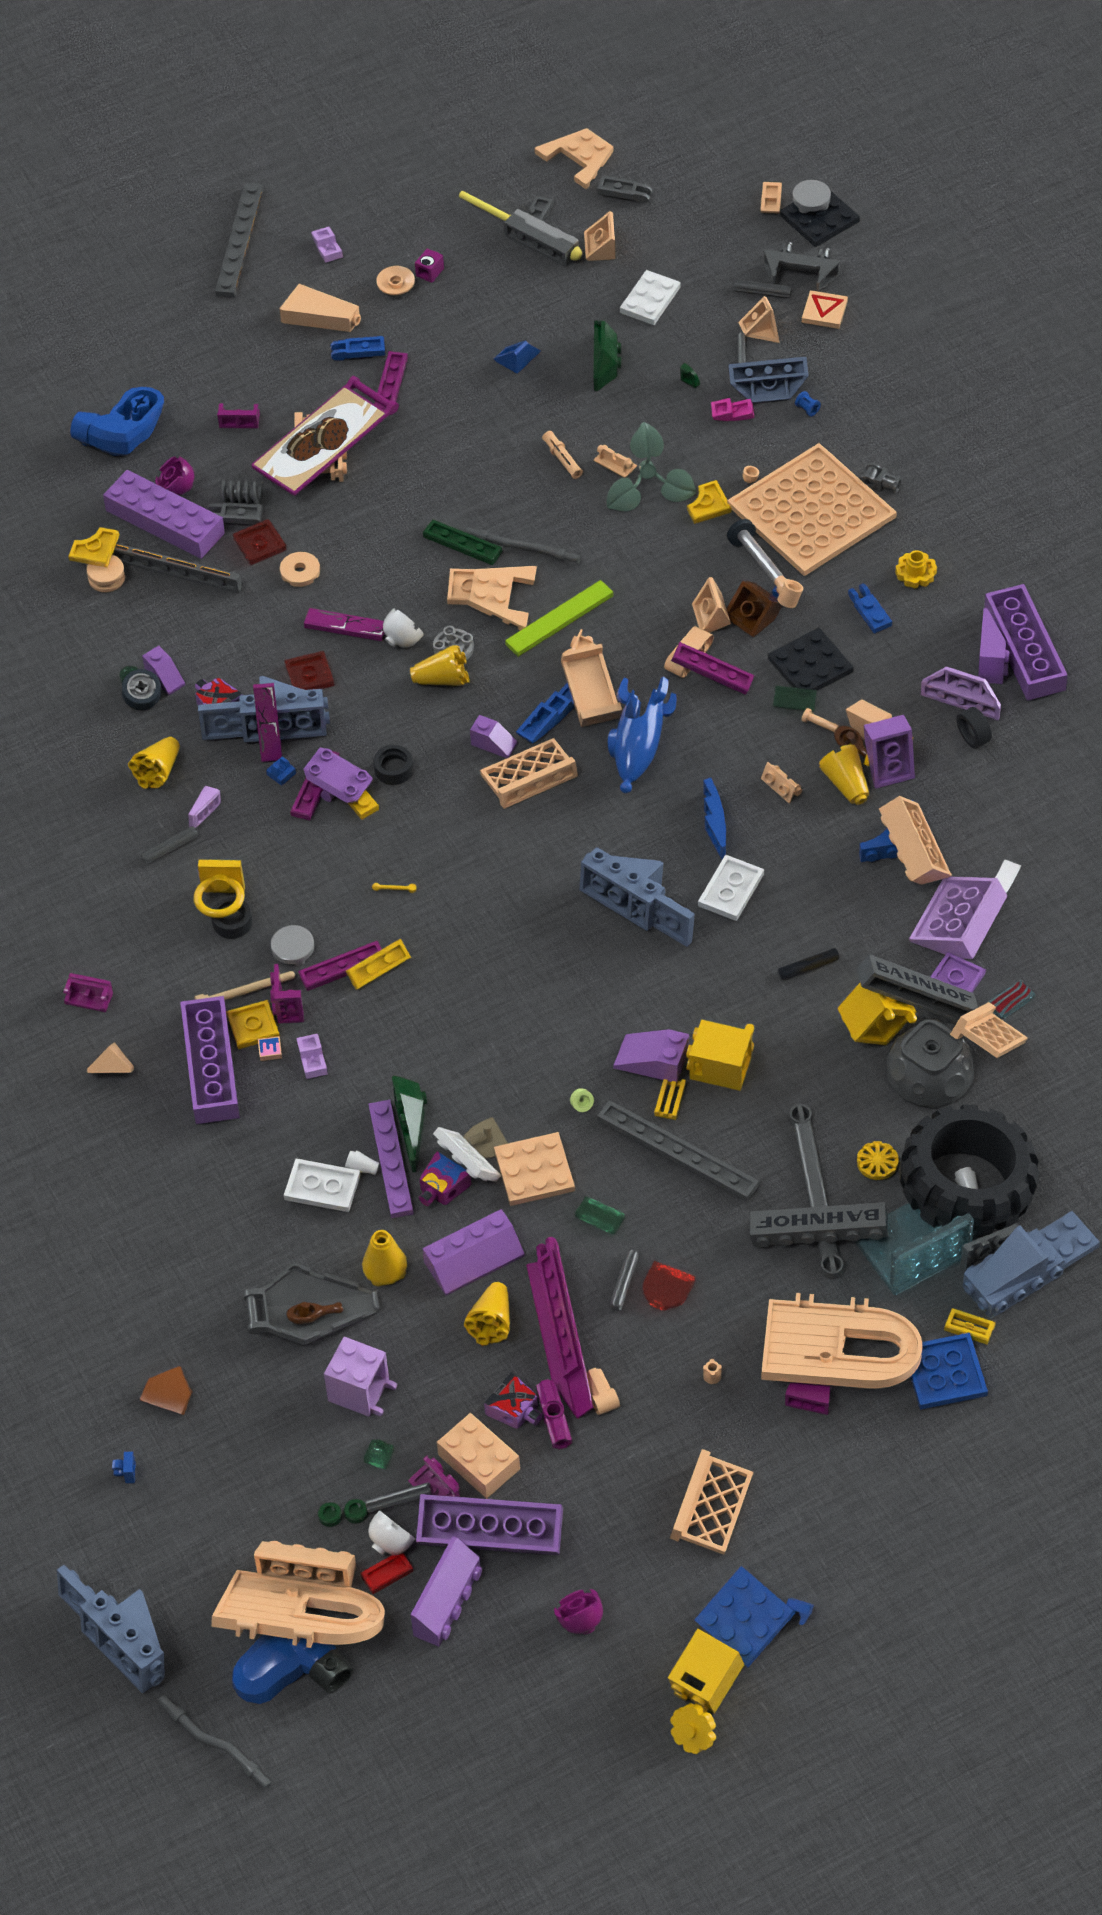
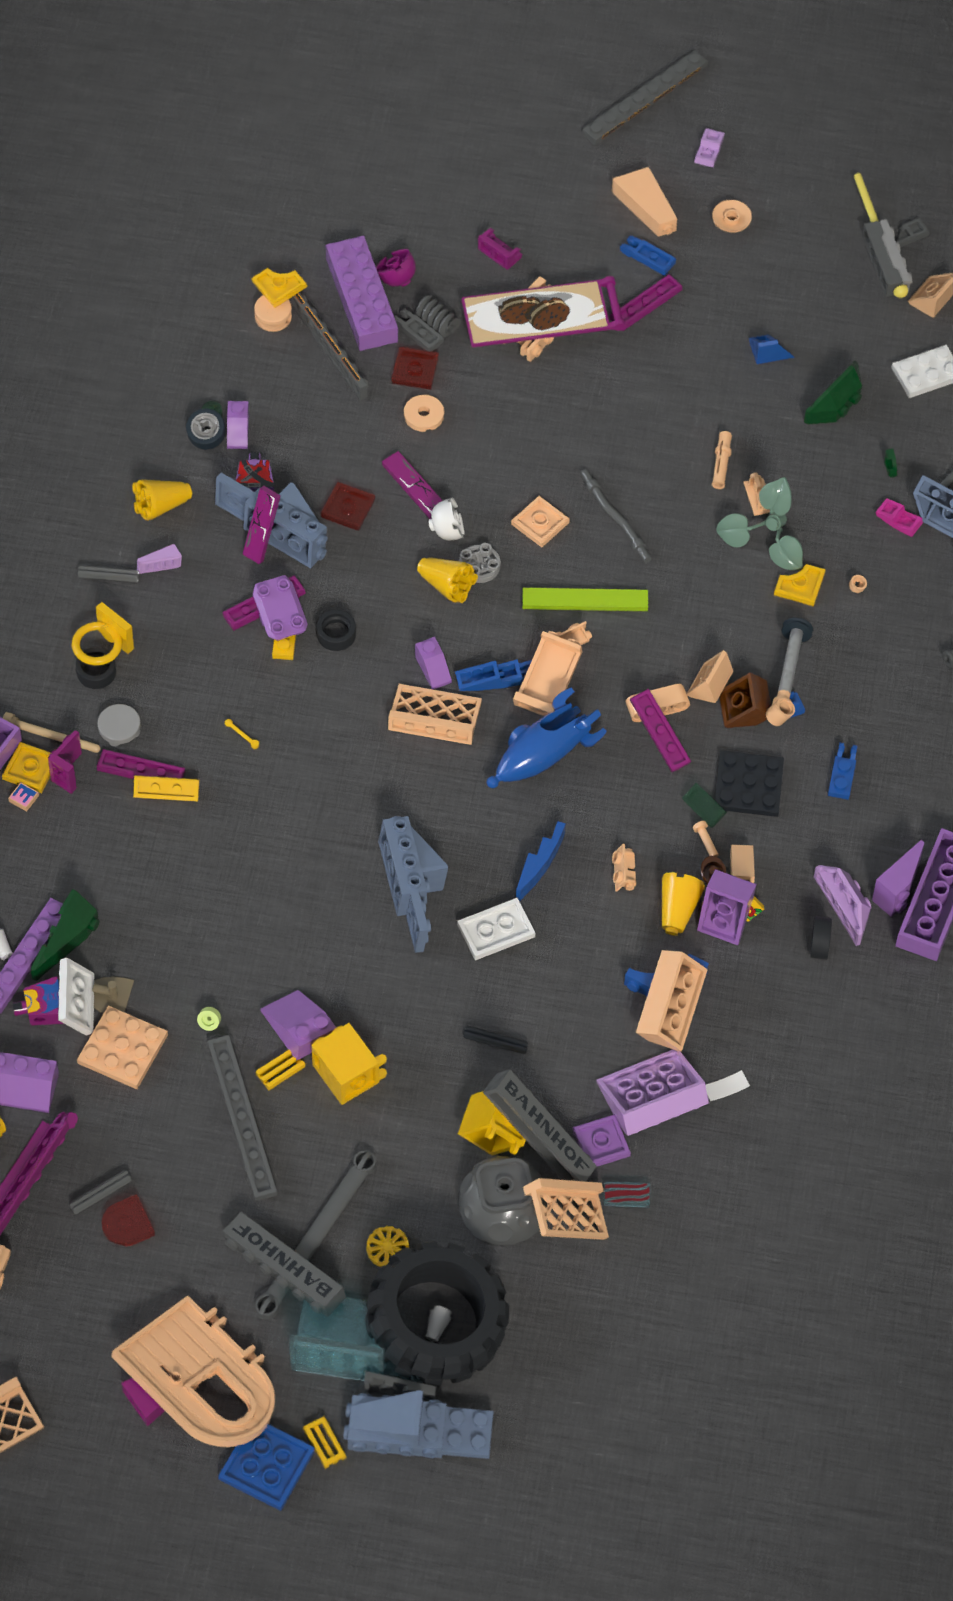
camera: 35 degrees right, 5 degrees up
blue piece [70,387,164,456] -> none
blue tile [266,757,296,786] -> none
lavender slope [296,1034,328,1079] -> none
magenta brick [415,248,444,283] -> none
dark green tile [423,519,502,565] -> none
light nougat wing [468,566,537,631] -> none
clear green tile [575,1196,625,1235] -> none
light nougat hose [703,1359,722,1384] -> none
light nougat plate [727,443,897,576] -> none
yellow plant [895,550,937,588] -> none

